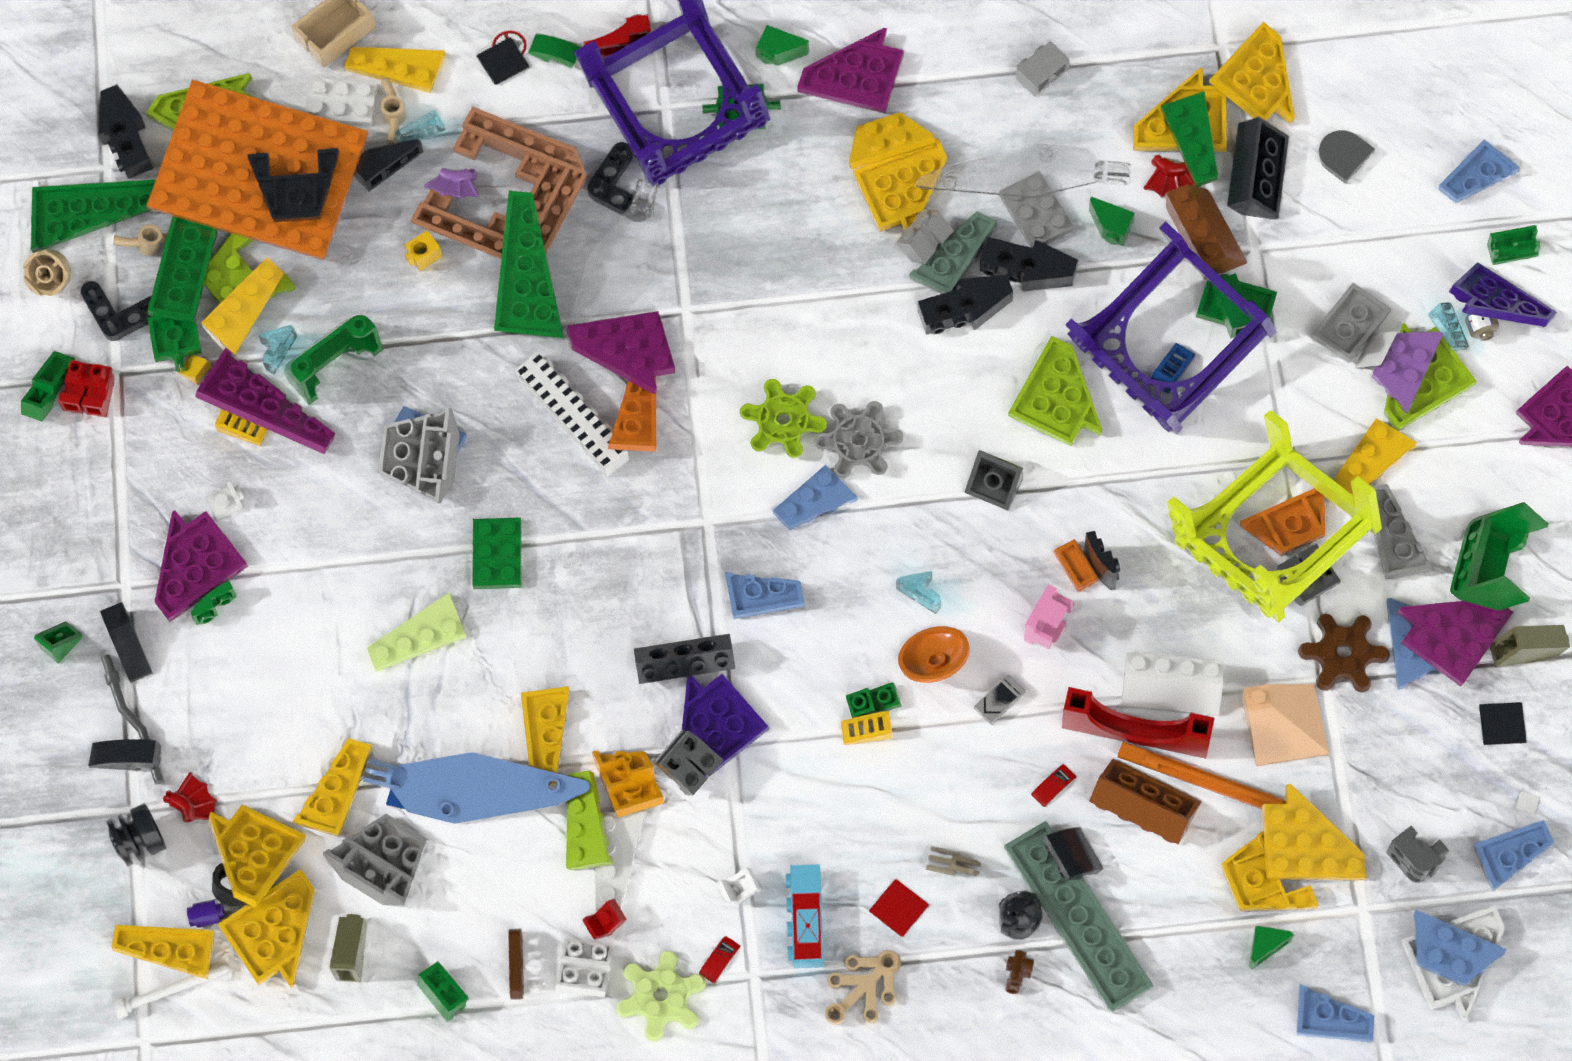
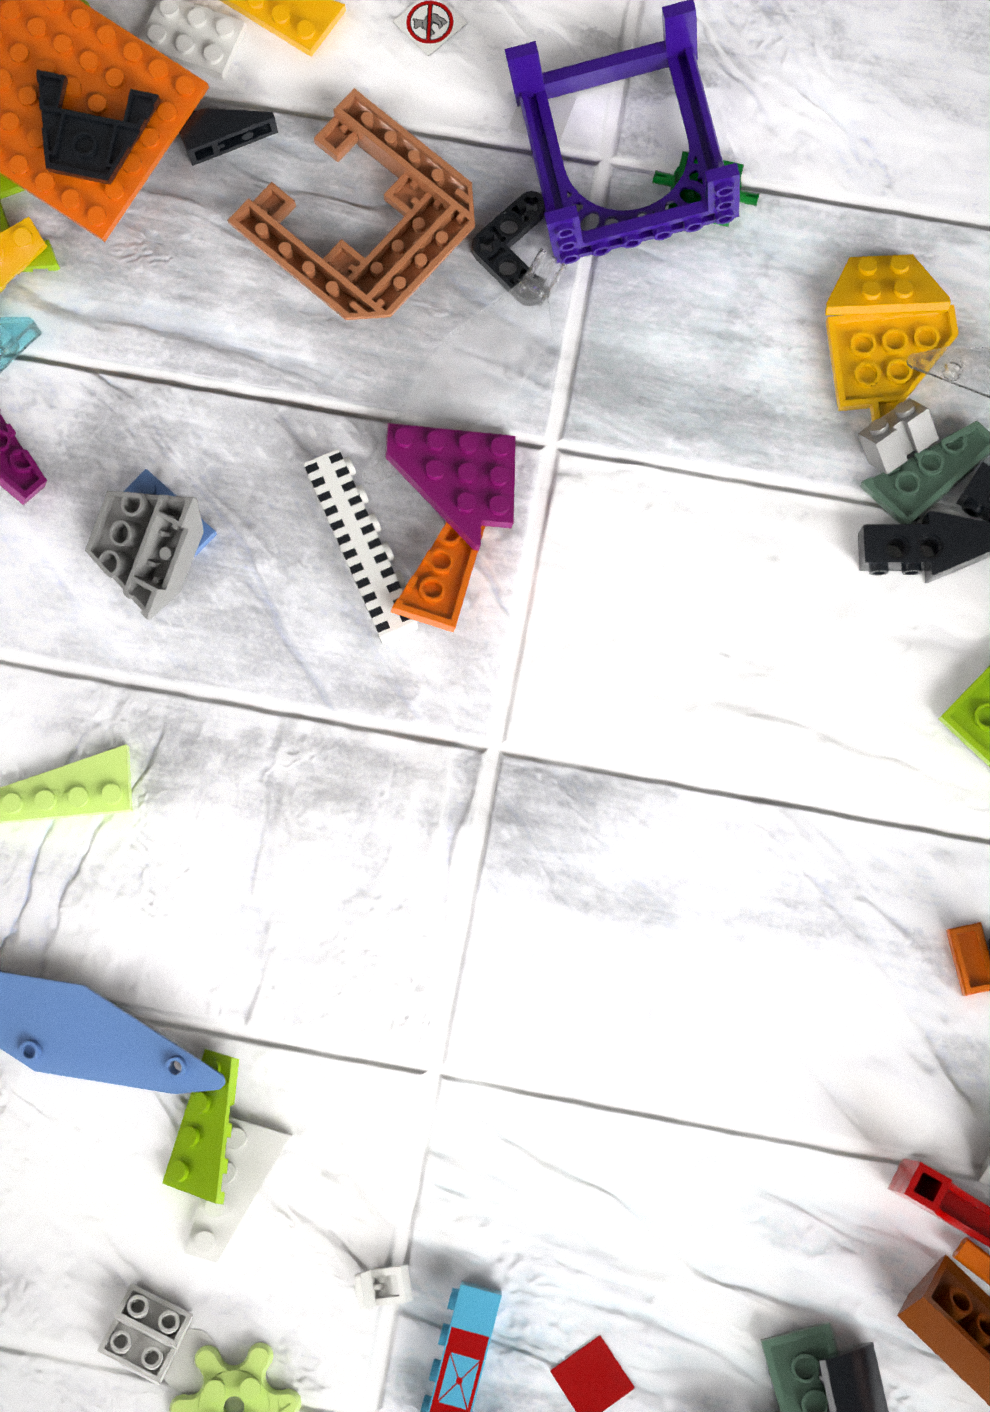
camera: 15 degrees right, 10 degrees up
green windscreen [284,315,383,405] -> none
tan piece [380,78,406,144] -> none
clear light blue slope [395,110,446,143] -> none
yellow brick [404,230,443,271] -> none
medium lavender arm [424,168,479,199] -> none
green plate [472,517,522,589] -> none
black sticker [476,37,530,85] -> none
green wing [494,190,564,338] -> none
reddish brown beam [508,928,524,1000] -> none
yellow wing [521,686,570,785] -> none
green slope [528,33,581,69] -> none
red bracket [582,899,627,940] -> none
red slope [583,14,651,58] -> none
light orange slope [592,751,664,818] -> none
black brick [634,633,735,684] -> none
dark grey hips [654,730,723,796] -> none
dark purple wing [682,674,769,779] -> none
red sticker [699,936,741,983] -> none
medium blue wing [725,572,805,619] -> none
lime plate [740,379,827,458] -> none
green slope [756,25,809,66] -> none
medium blue wing [773,465,858,530] -> none
magenta wing [797,28,904,114] -> none
light grey plate [814,401,903,478] -> none
yellow slope [841,711,892,745] -> none
green slope [845,682,902,718] -> none
clear light blue slope [896,571,942,614] -> none
orange dish [898,626,970,683] -> none
dark tan arm [926,846,981,876] -> none
dark grey slope [964,450,1024,511] -> none
light grey tile [974,674,1026,725] -> none
bright pink panel [1024,584,1074,649] -> none
red sticker [1031,764,1076,807] -> none

